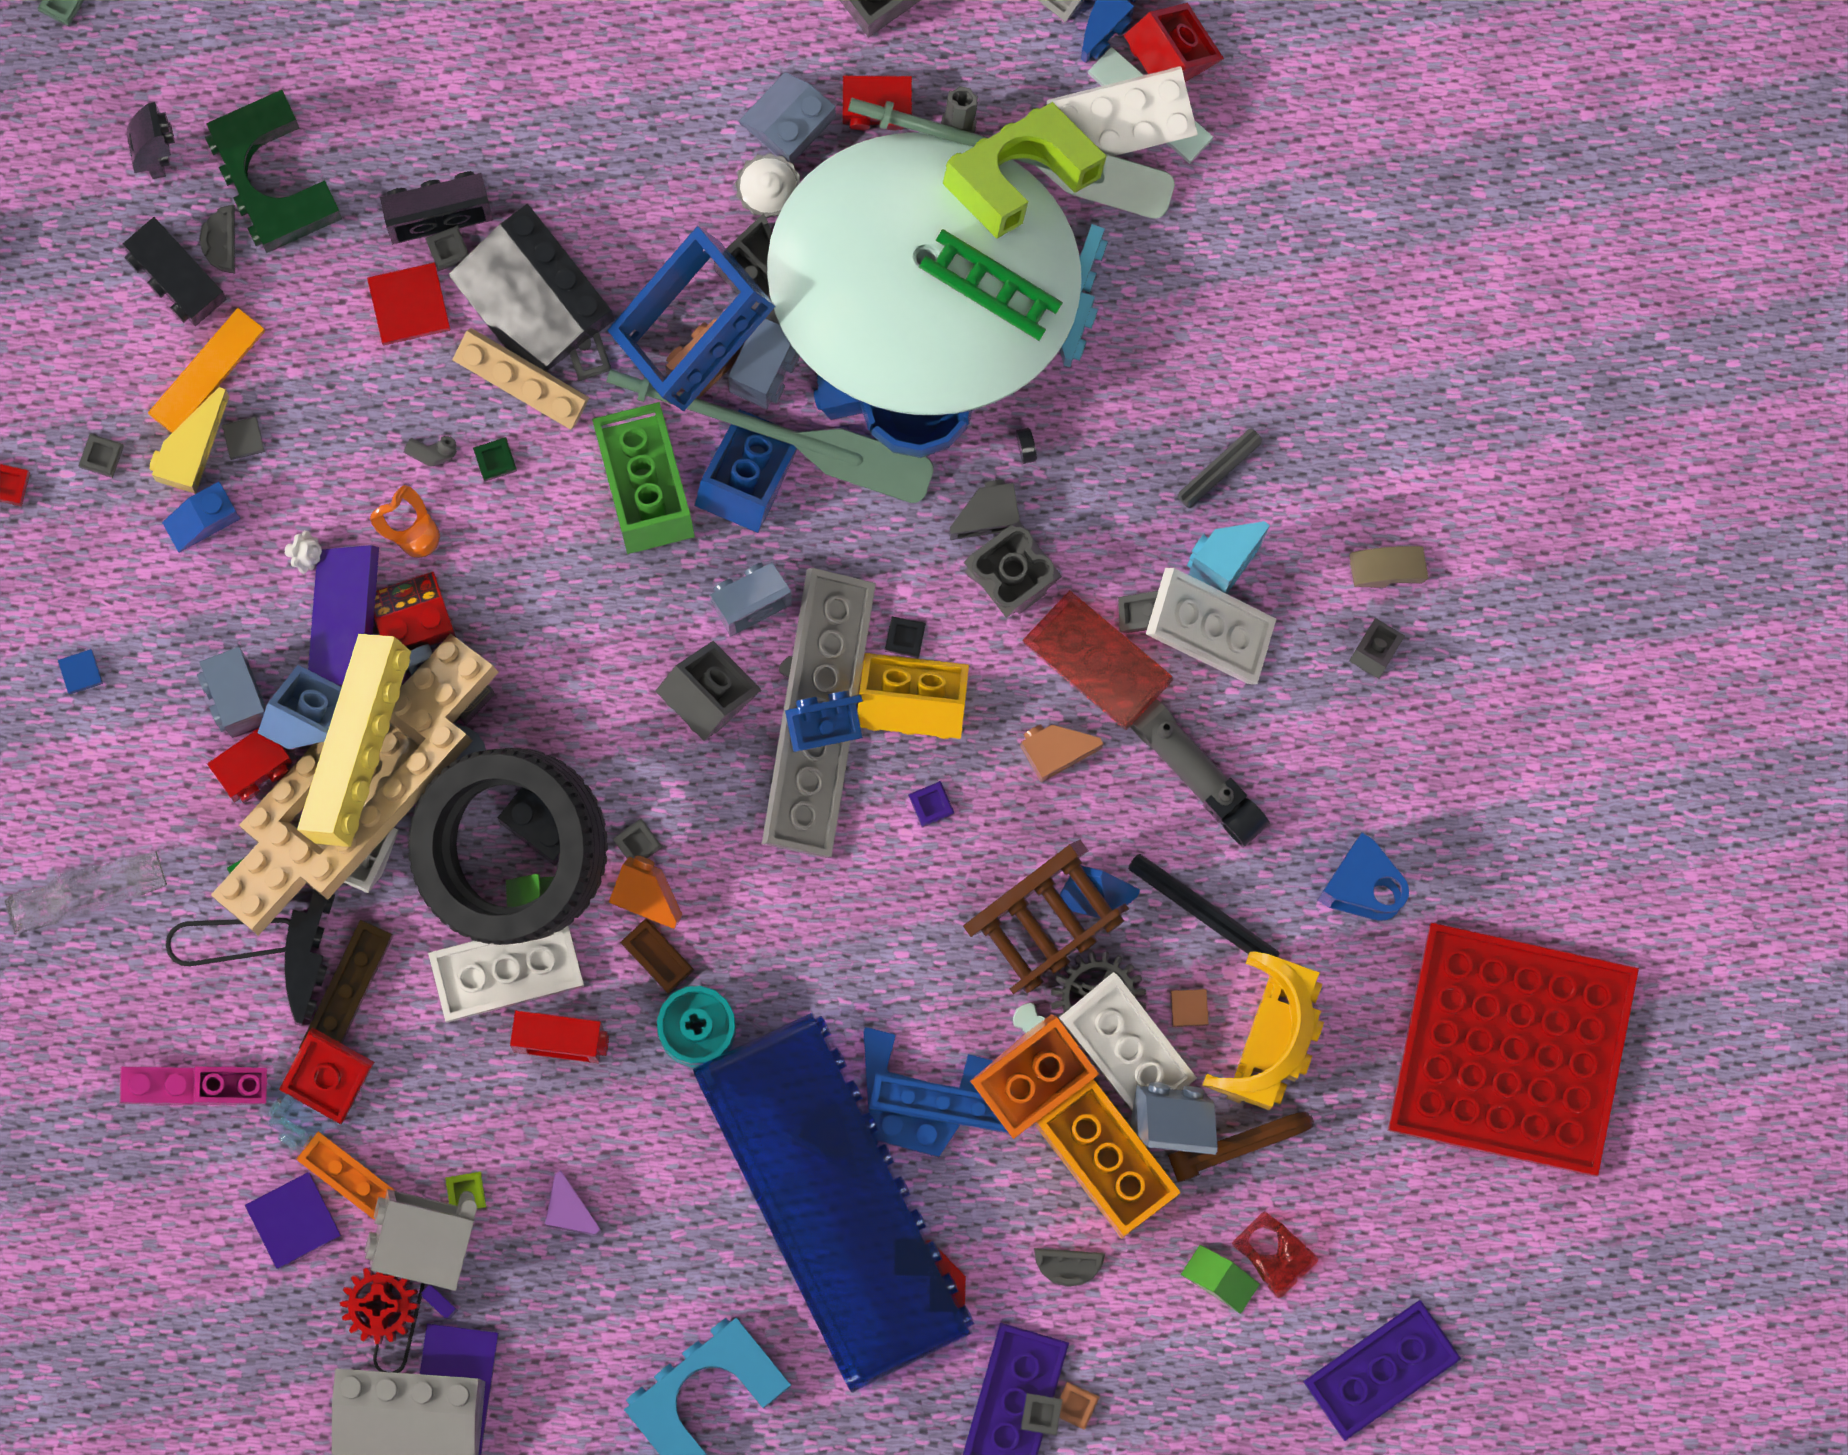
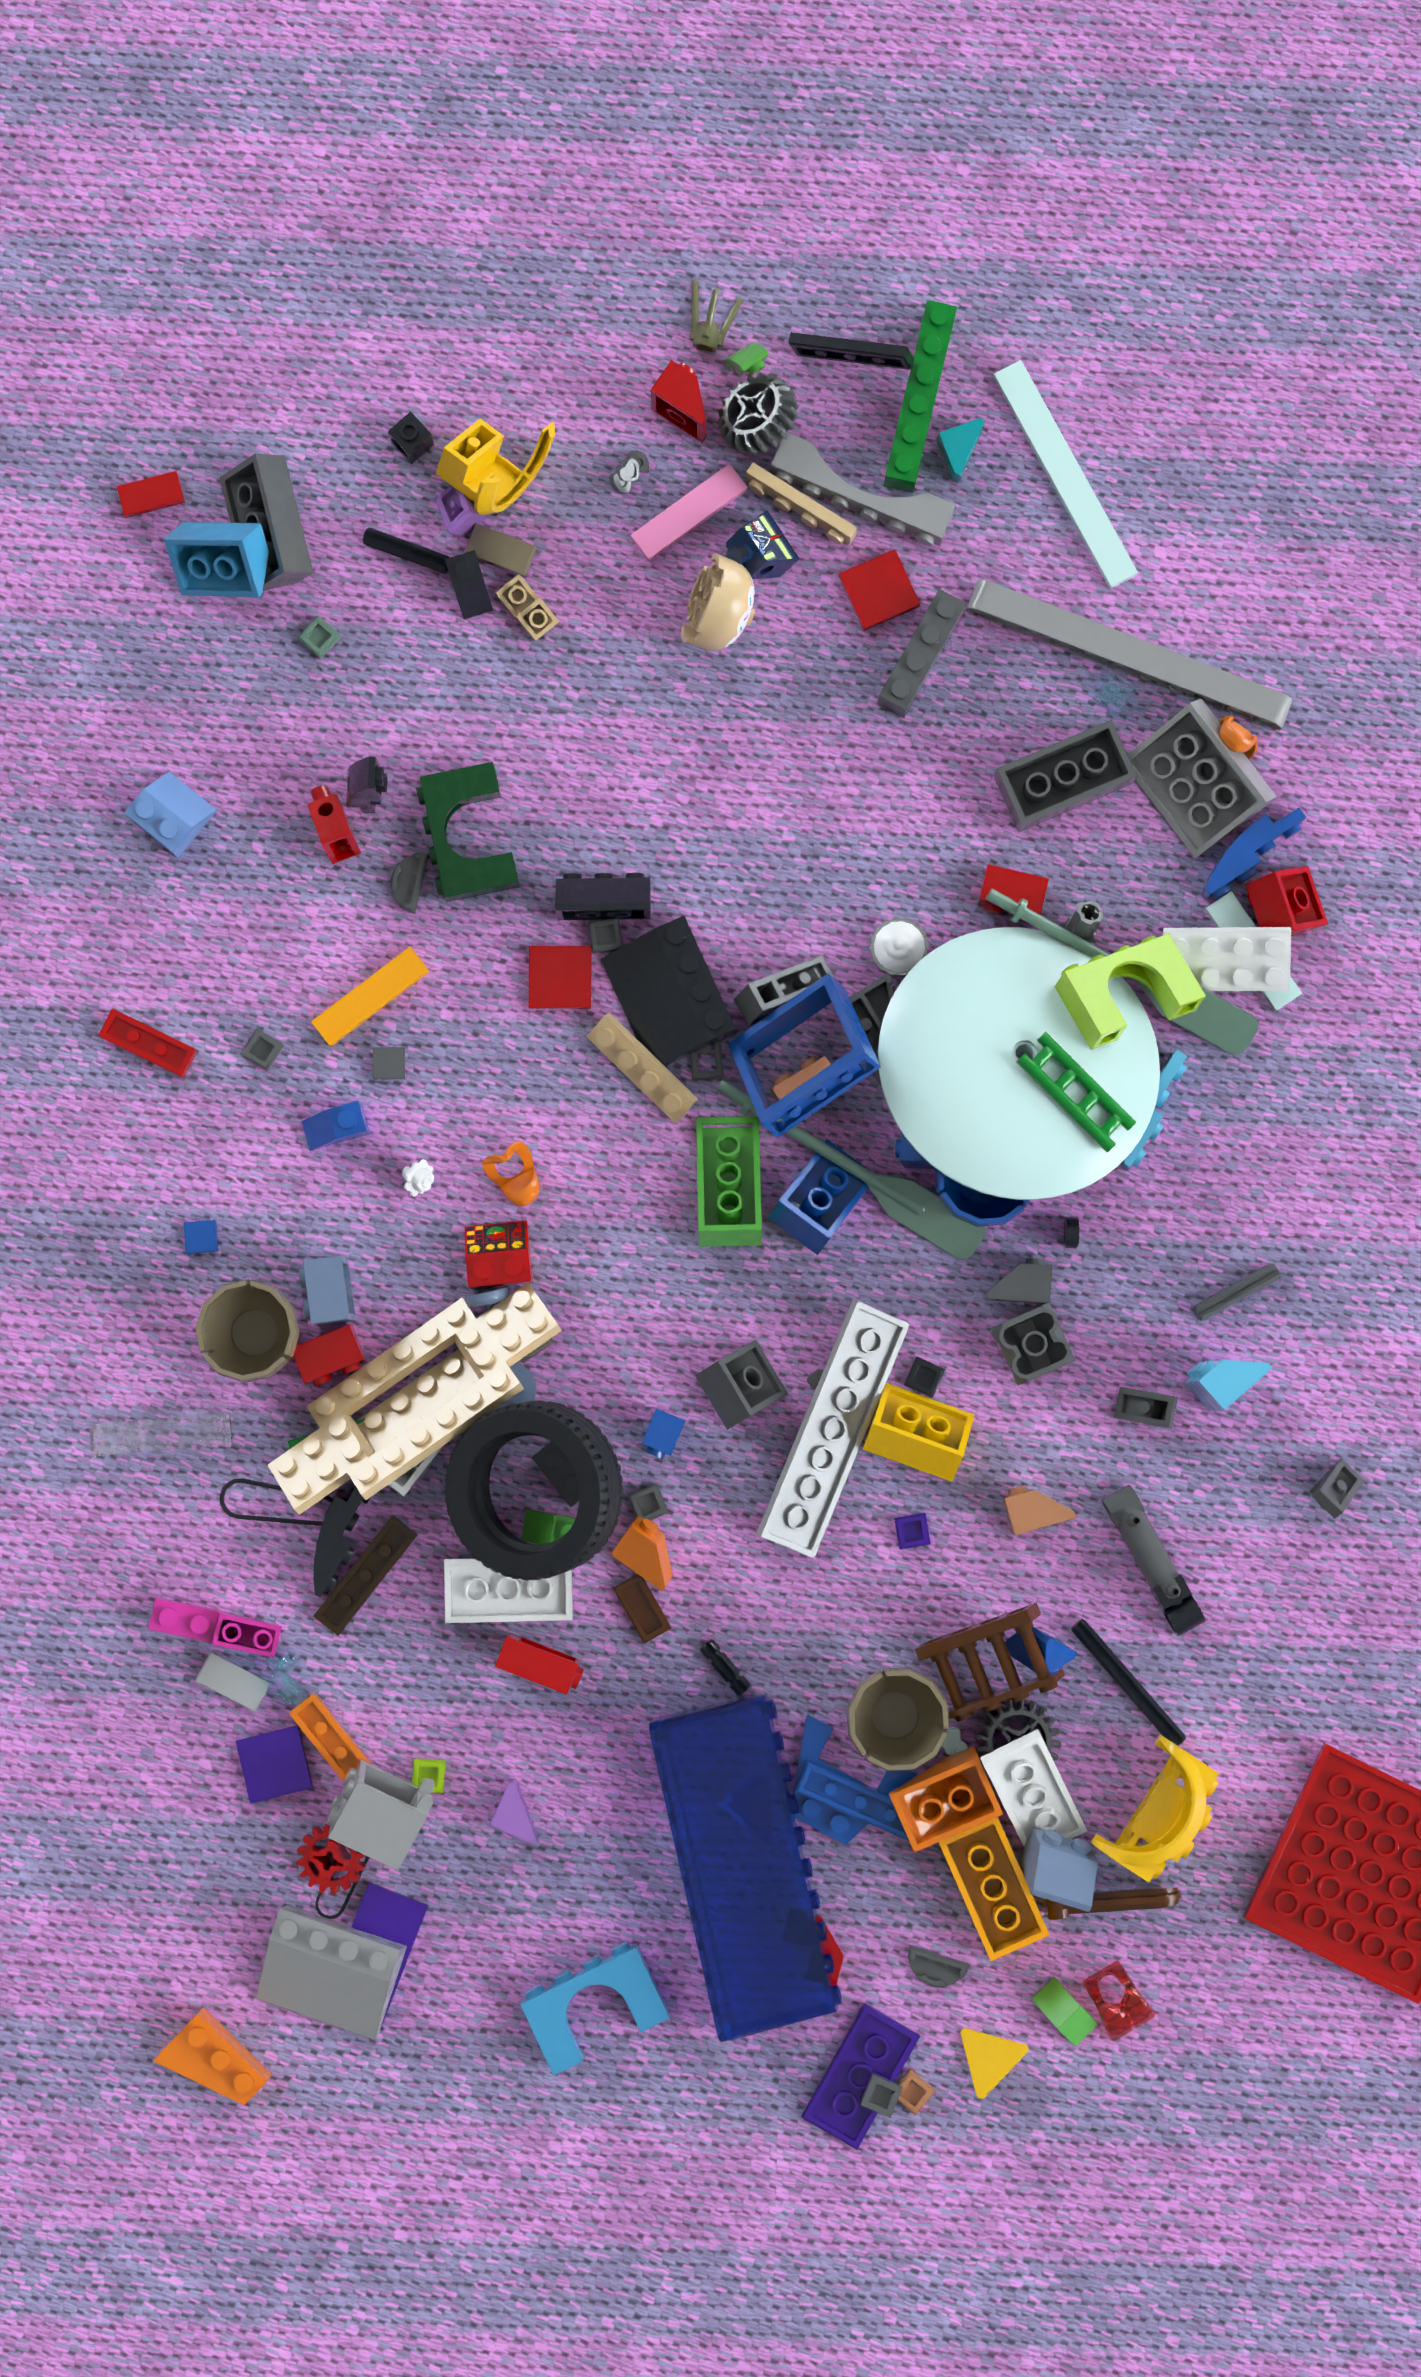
camera: 20 degrees right, 5 degrees up
black brick [123,217,227,327] -> none
light yellow slope [149,387,229,494] -> none
medium blue slope [258,665,342,749] -> none
red tile [279,1028,375,1124] -> none
light yellow brick [297,634,411,847] -> none
dark purple tile [308,545,379,687] -> none
dark grey arm [403,436,457,466] -> none
dark purple tile [421,1285,458,1320] -> none
dark green tile [473,437,517,482] -> none
teal wheel [657,986,736,1068] -> none
sand blue slope [710,562,792,637] -> none
sand blue brick [728,318,800,410] -> none
sand blue slope [739,72,836,163] -> none
blue bracket [785,690,863,752] -> none
clear red tile [1022,590,1173,730] -> none
white plate [1146,568,1276,684] -> none
nougat tile [1171,989,1209,1027] -> none
dark purple tile [1303,1300,1461,1441] -> none
blue hose [1317,833,1409,921] -> none
dark tan slope [1349,546,1429,588] -> none
none -> light grey slope [194,1652,270,1712]
none -> dark tan plate [195,1279,300,1383]
none -> red torso [308,785,361,864]
none -> blue brick [642,1408,686,1459]
none -> black axle [700,1639,750,1695]
none -> dark grey slope [734,955,835,1026]
none -> dark tan plate [846,1667,950,1771]
none -> yellow piece [960,2028,1029,2099]

